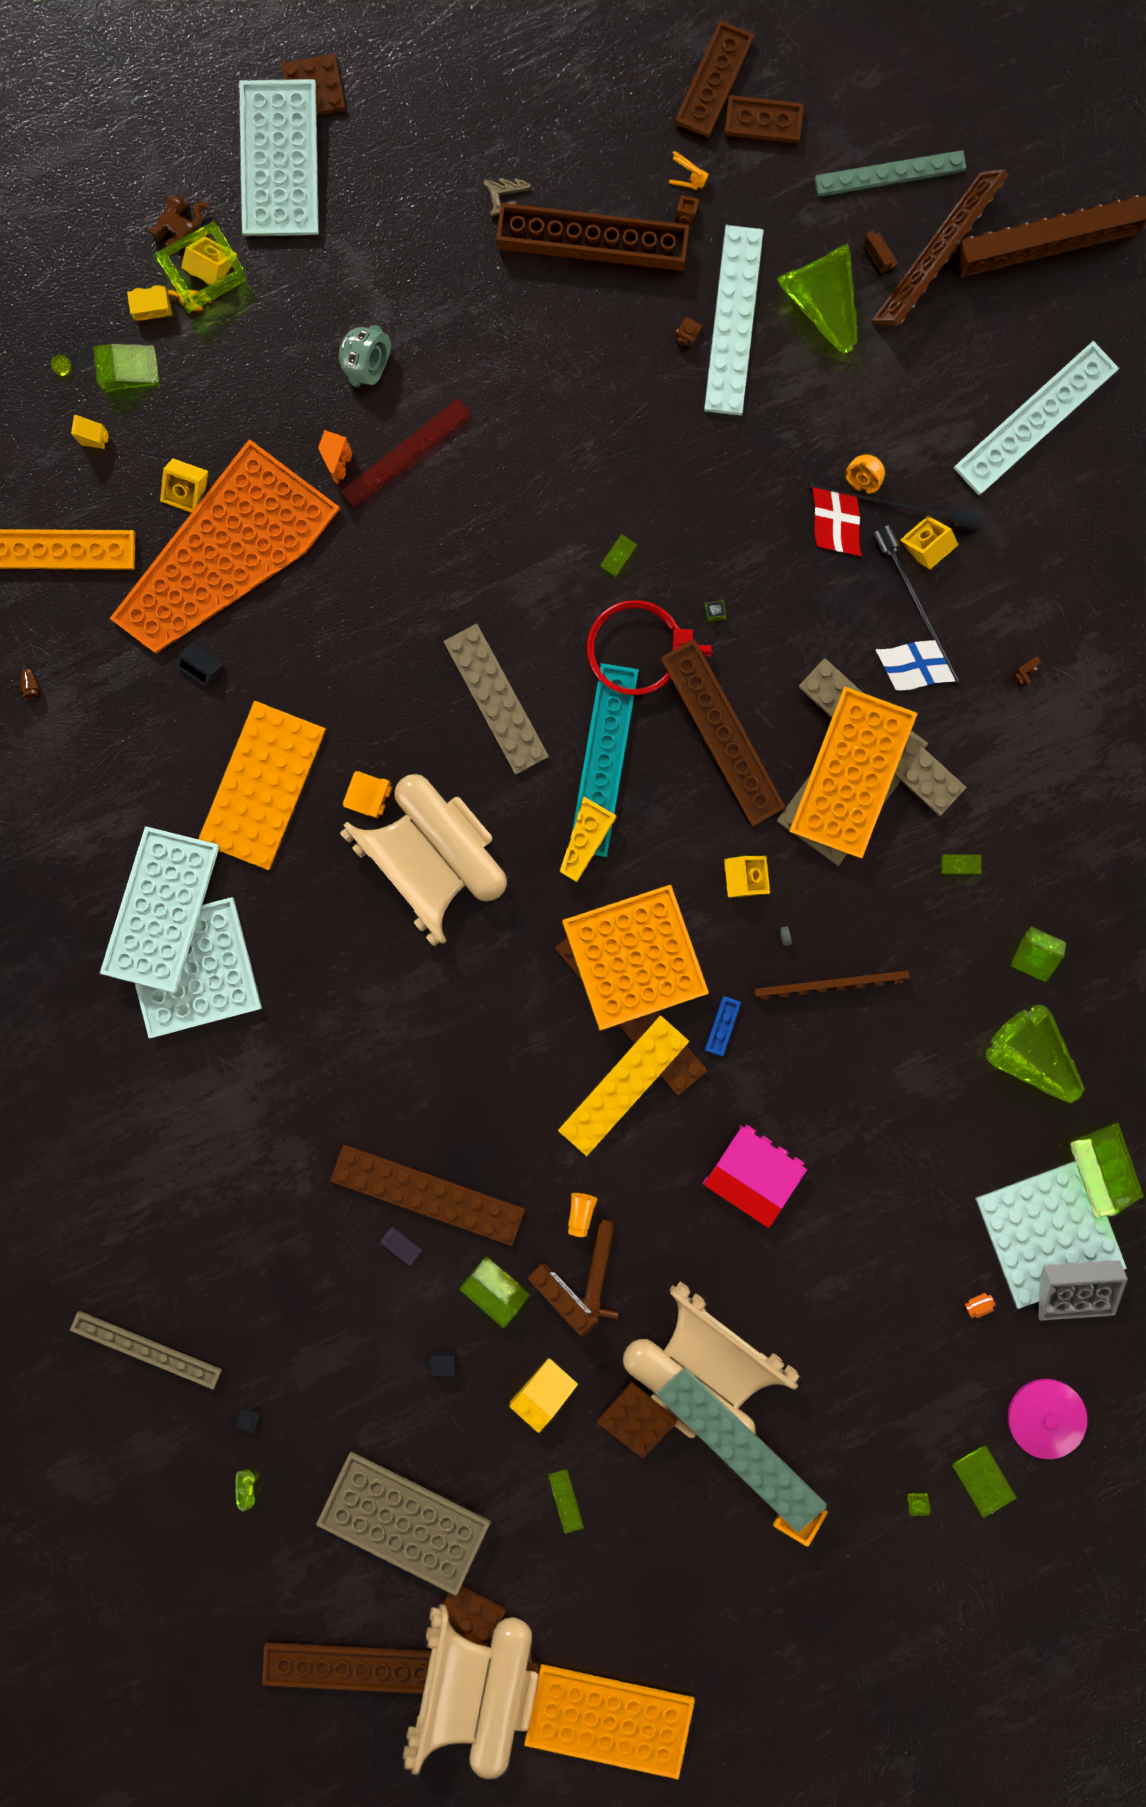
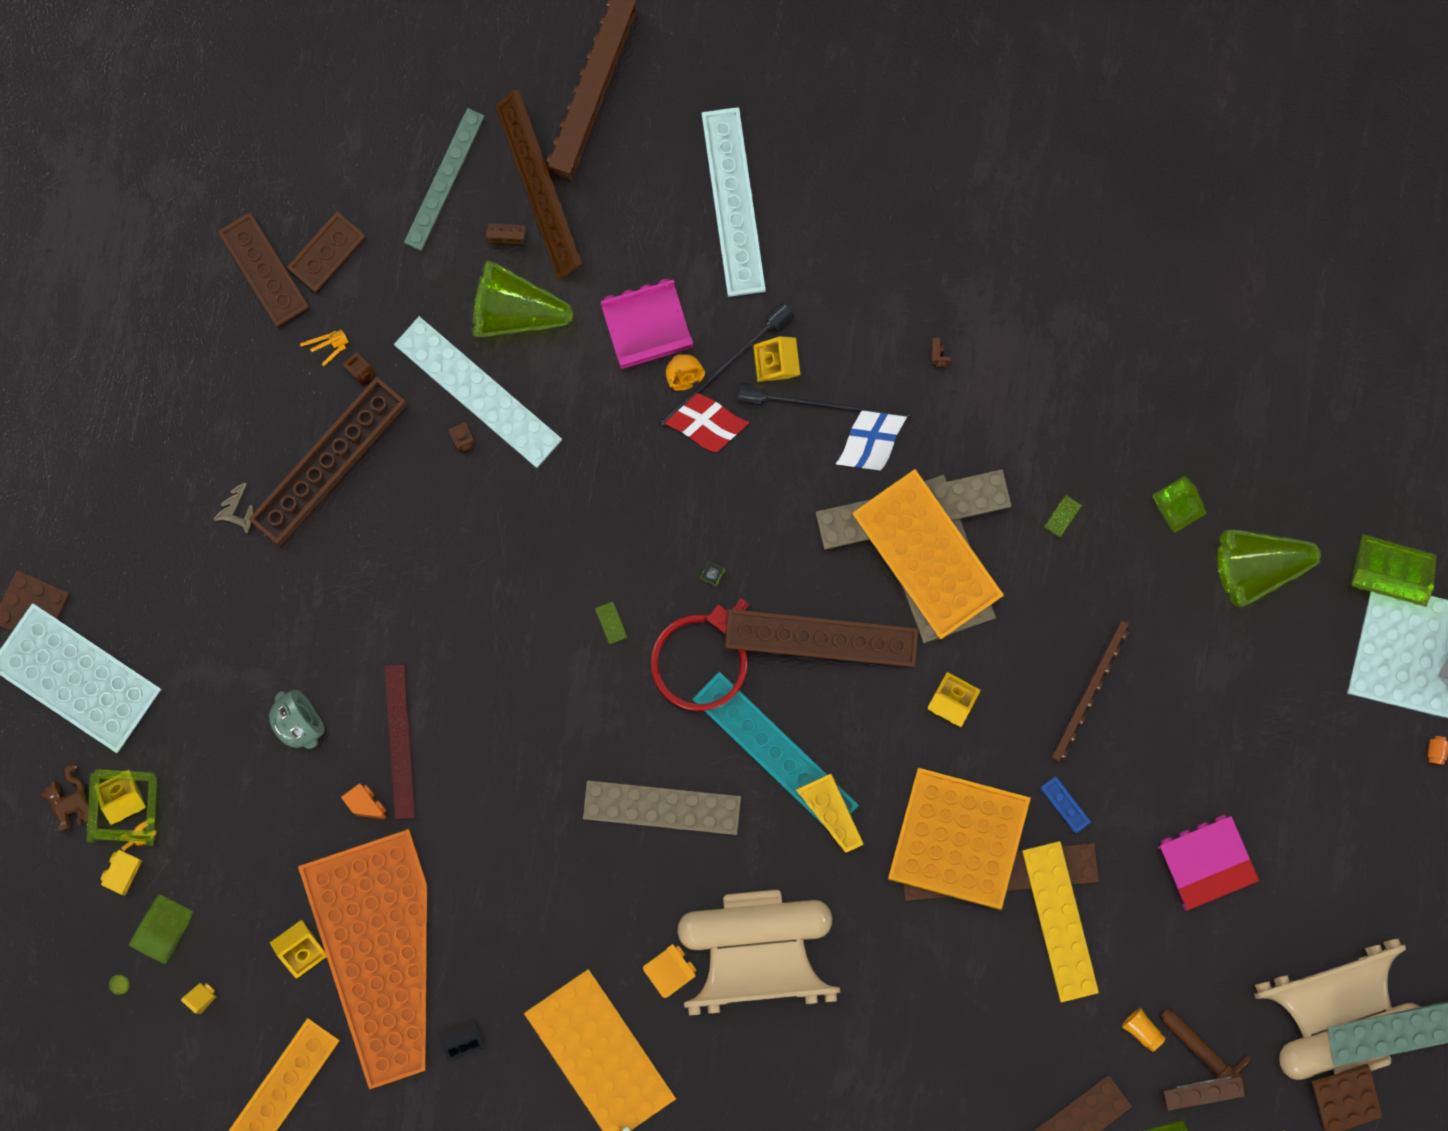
camera: 55 degrees left, 5 degrees down
dark grey tile [780,926,792,946] -> none
none -> dark pink panel [601,279,694,369]

